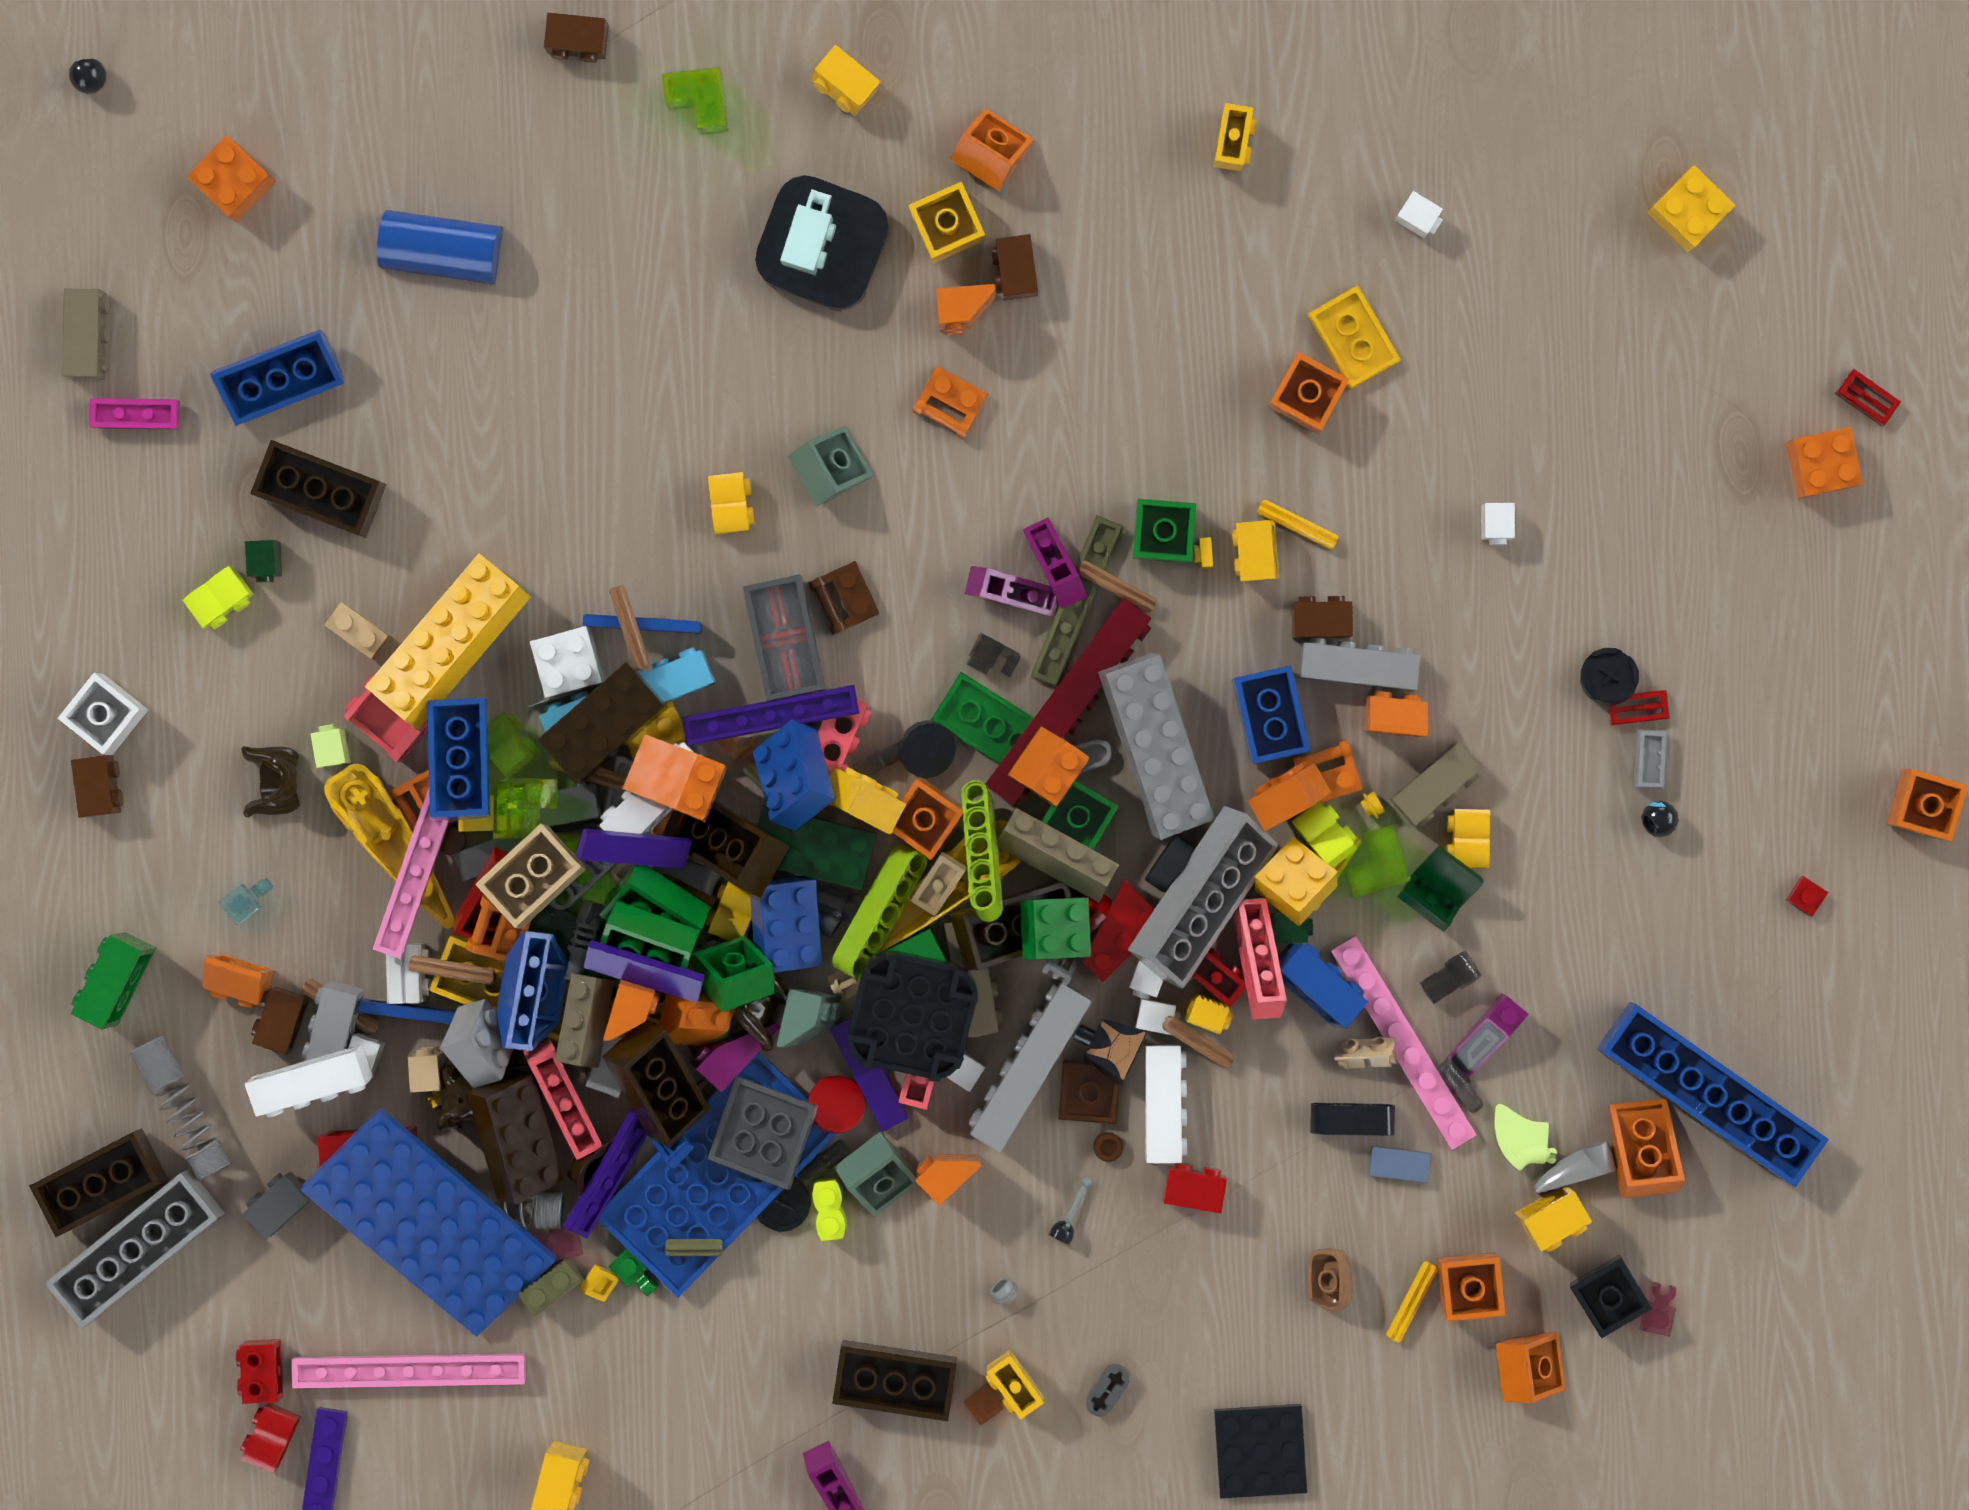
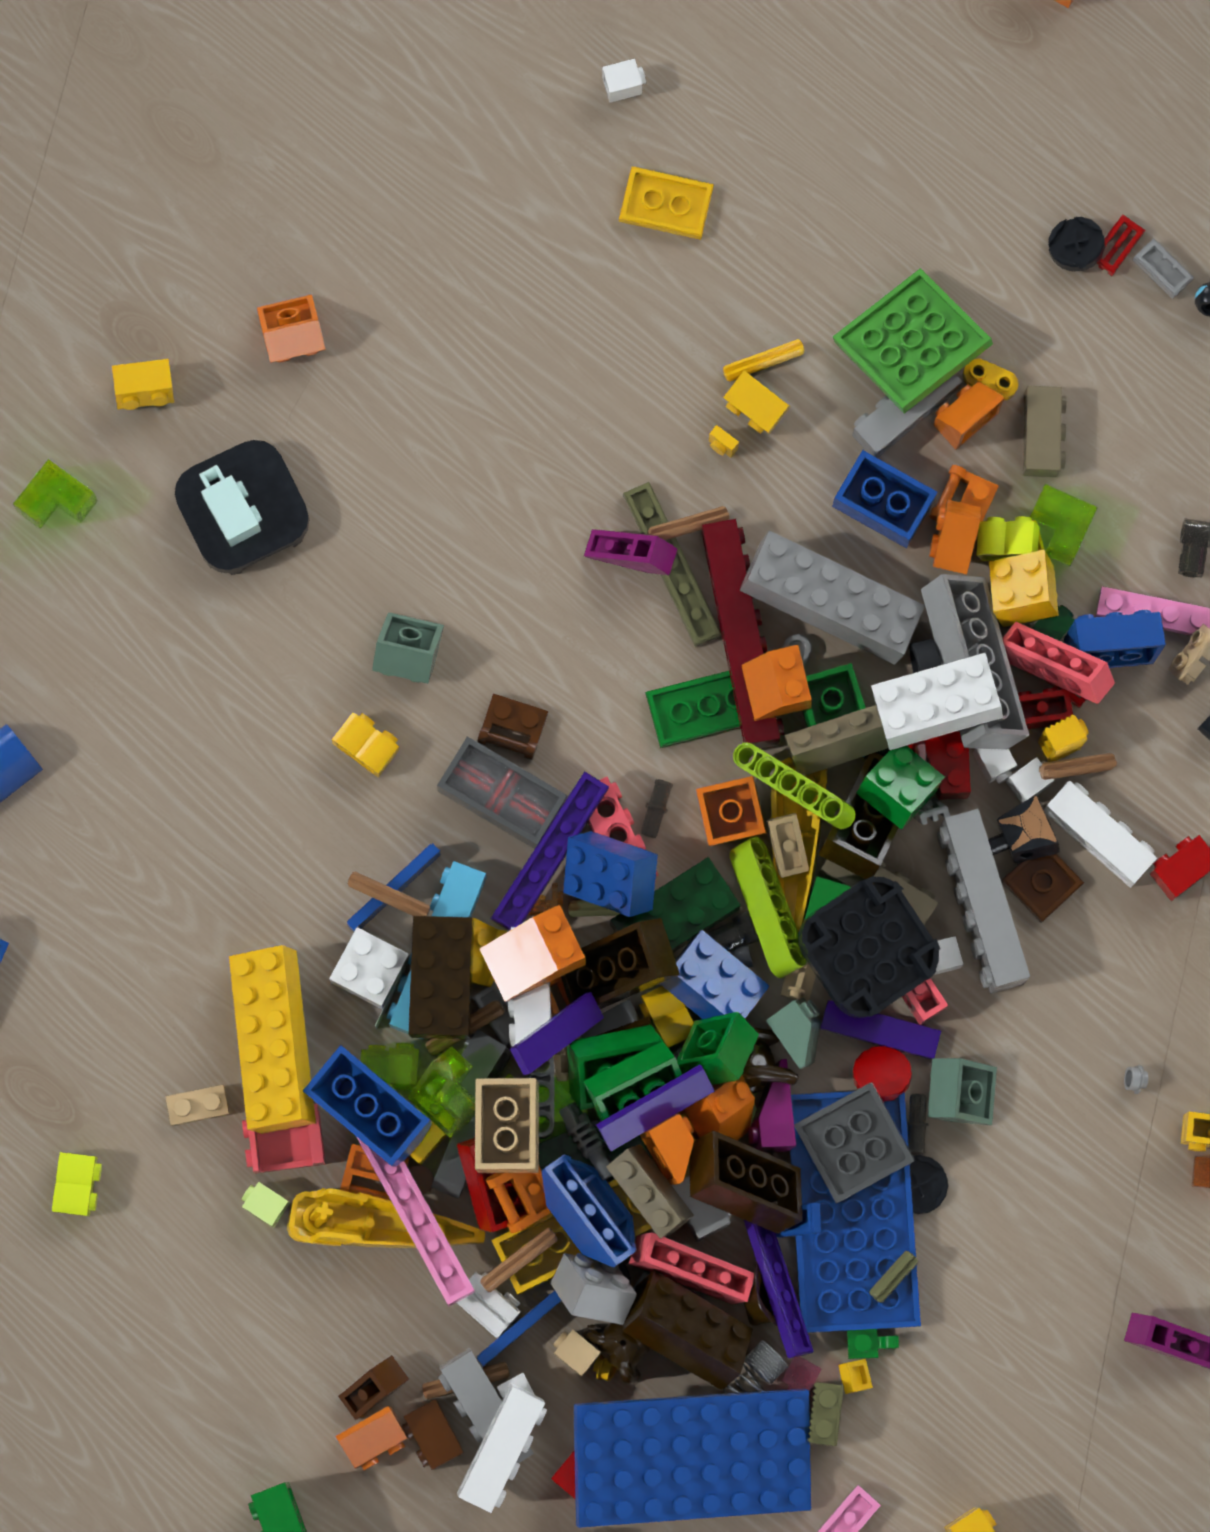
camera: 45 degrees left, 10 degrees down
white brick [58,673,149,755] -> none
reddish brown brick [71,755,124,818] -> none
clear light blue plate [218,878,274,925] -> none
dark brown hair [241,746,300,818] -> none
dark green brick [245,540,282,583] -> none
dark brown brick [250,440,387,538] -> none
neon yellow brick [812,1176,847,1241] -> none
yellow brick [829,767,906,835] -> none
dark brown brick [832,1340,957,1421] -> none
black tile [898,720,956,779] -> none
yellow brick [908,181,986,264] -> none
orange plate [912,366,988,439] -> none
orange slope [915,1154,983,1206] -> none
orange slope [936,284,996,336] -> none
magenta slope [964,566,1058,617] -> none
clear smoke piece [966,632,1020,677] -> none
reddish brown brick [991,234,1038,301] -> none
hinge [1048,1176,1093,1245] -> none
reddish brown tile [1094,1132,1123,1162] -> none
green brick [1132,498,1196,564] -> none
yellow brick [1213,103,1257,172] -> none
orange brick [1268,351,1350,434] -> none
reddish brown brick [1291,596,1353,638] -> none
yellow plate [1360,791,1385,819] -> none
dark green bracket [1397,847,1484,932] -> none
yellow brick [1446,809,1490,868] -> none
white brick [1481,503,1515,545] -> none
none -> reddish brown slope [338,1355,409,1421]
none -> bright green plate [833,268,993,414]
none -> white brick [871,653,1003,750]
none -> yellow plate [963,358,1018,400]

